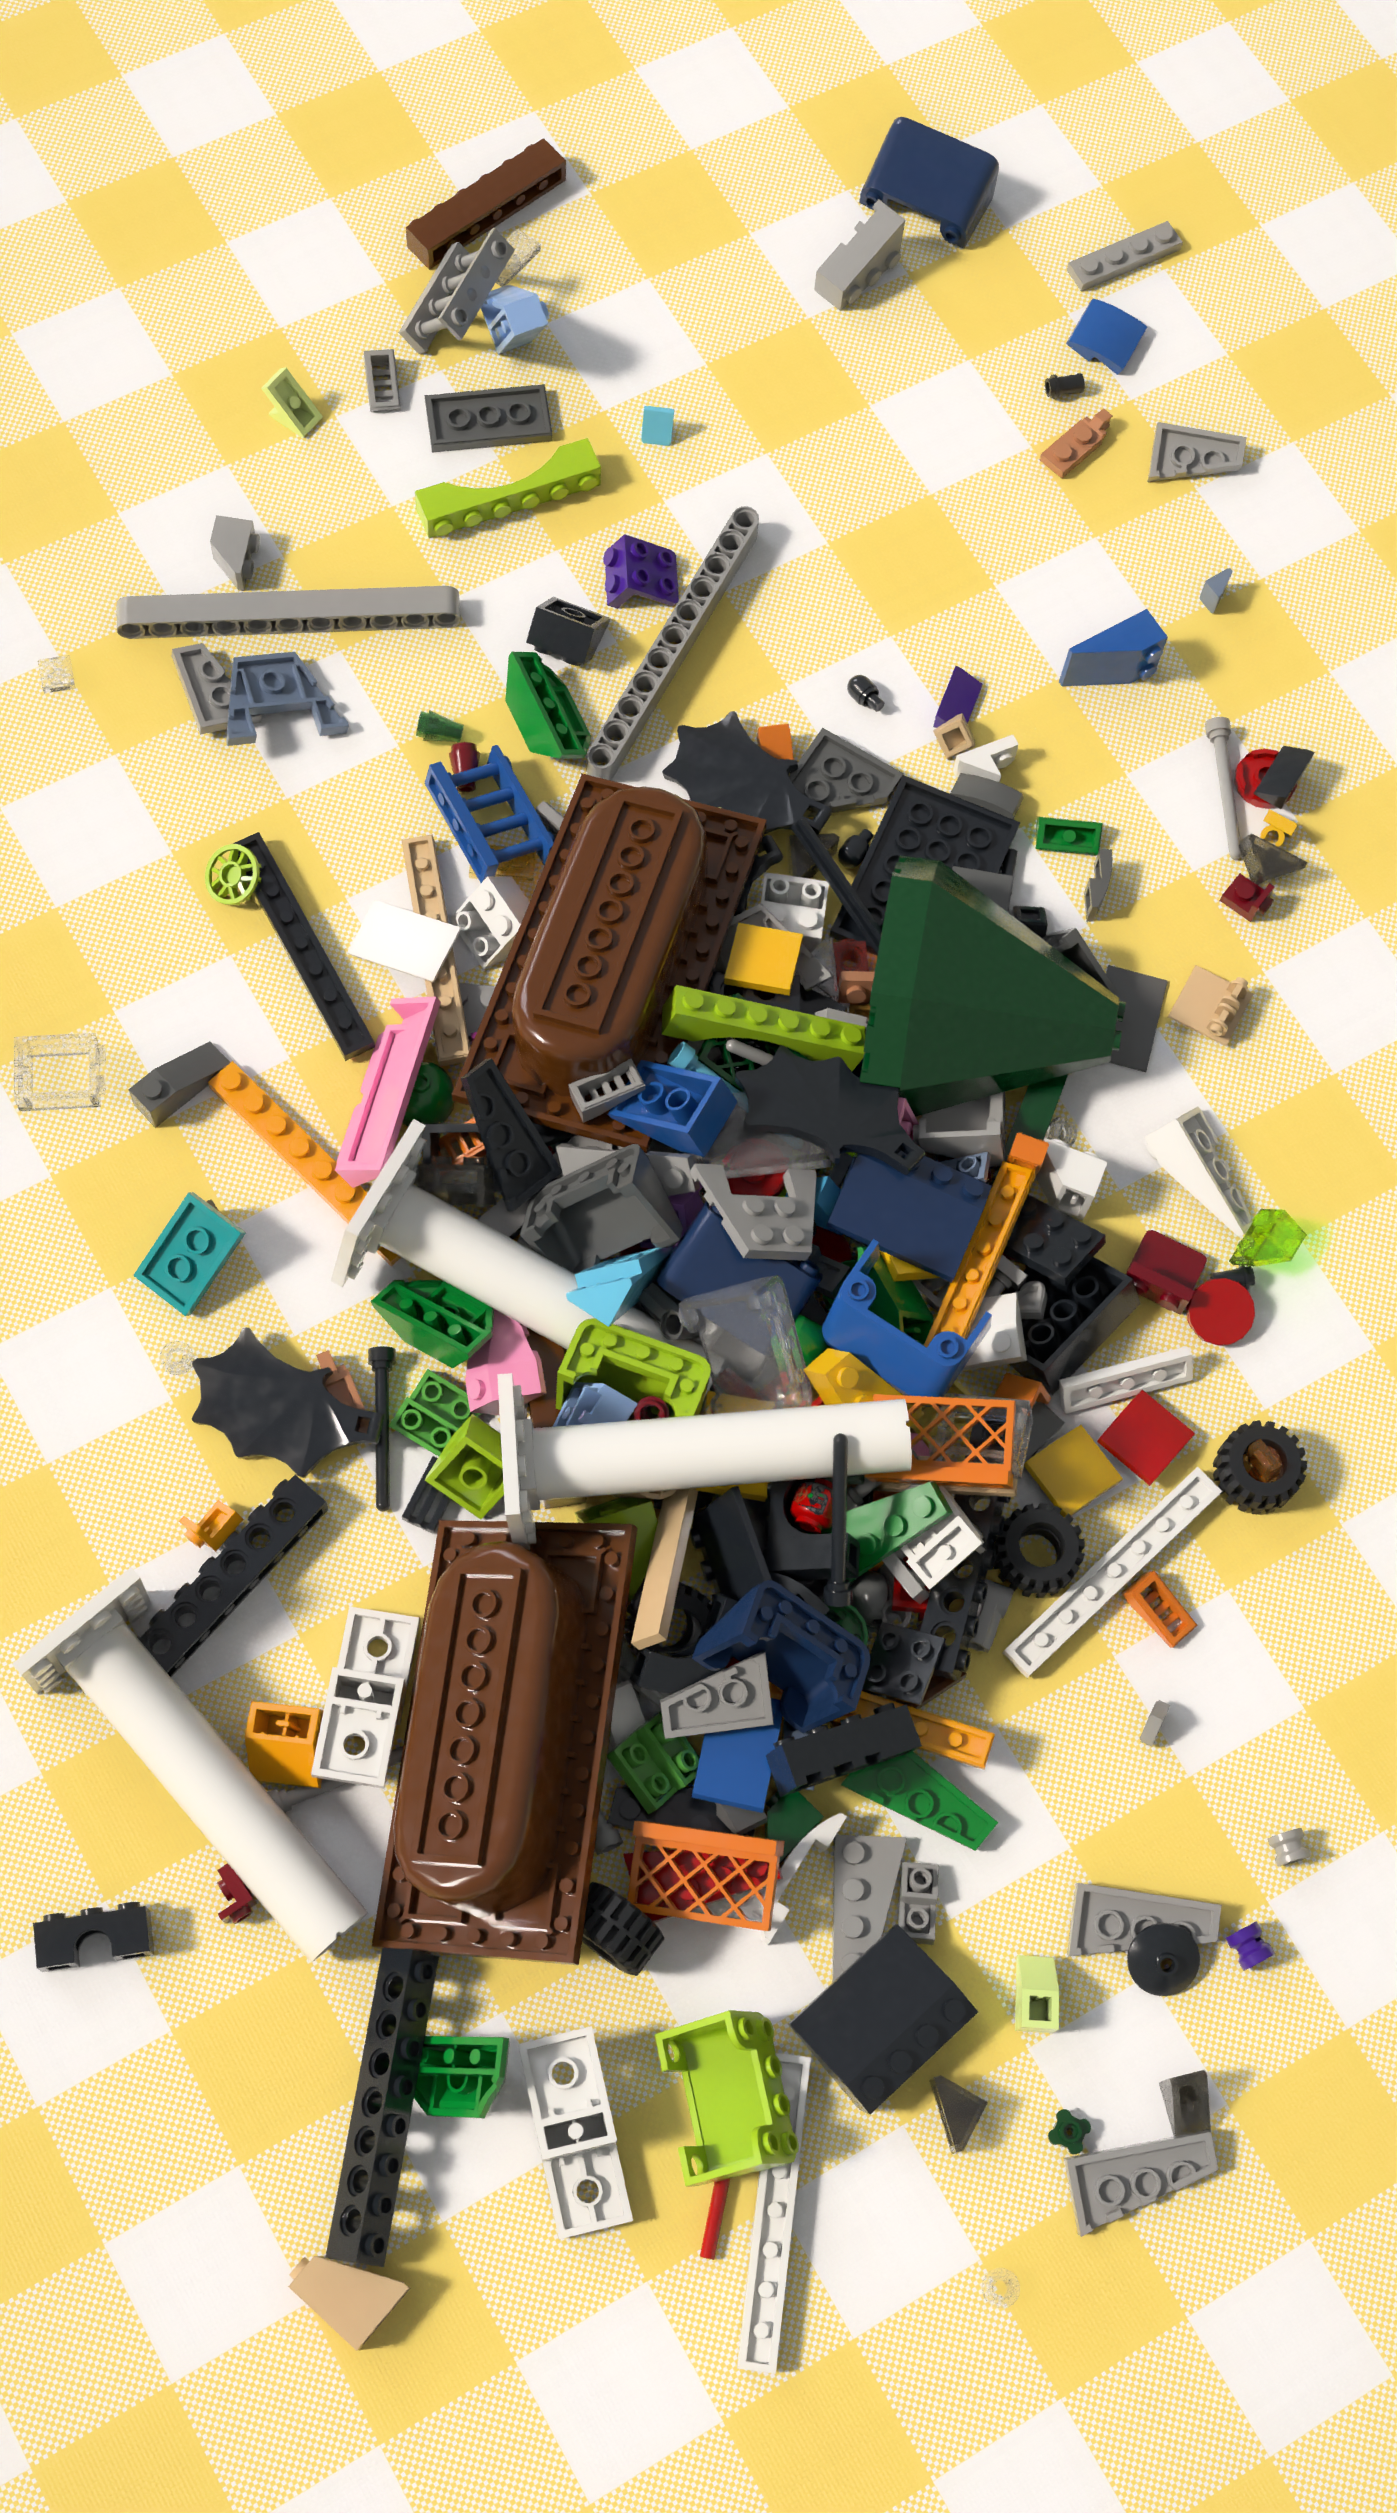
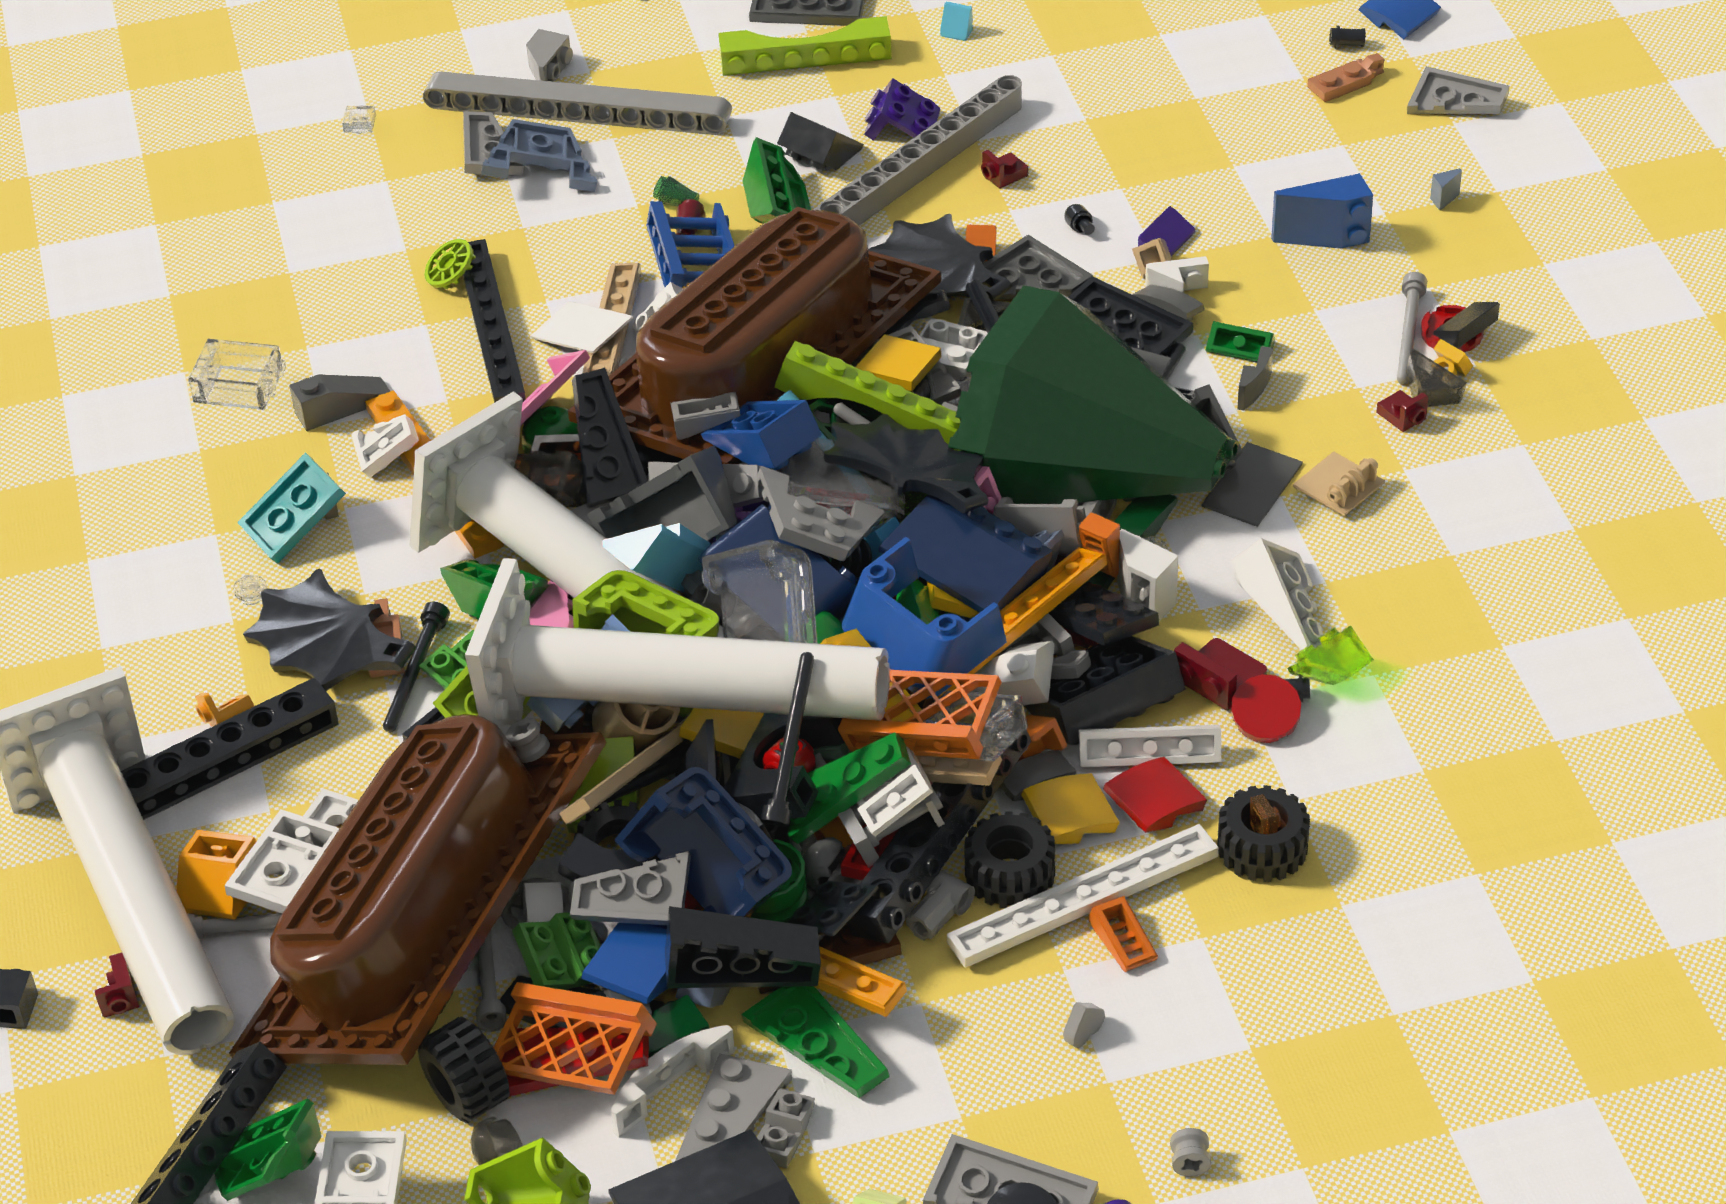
camera: 25 degrees right, 25 degrees down
none -> white wing [351,414,419,478]
none -> clear smoke hair [470,1116,523,1165]
none -> light grey wheel [505,718,550,763]
none -> dark red bracket [981,150,1028,189]

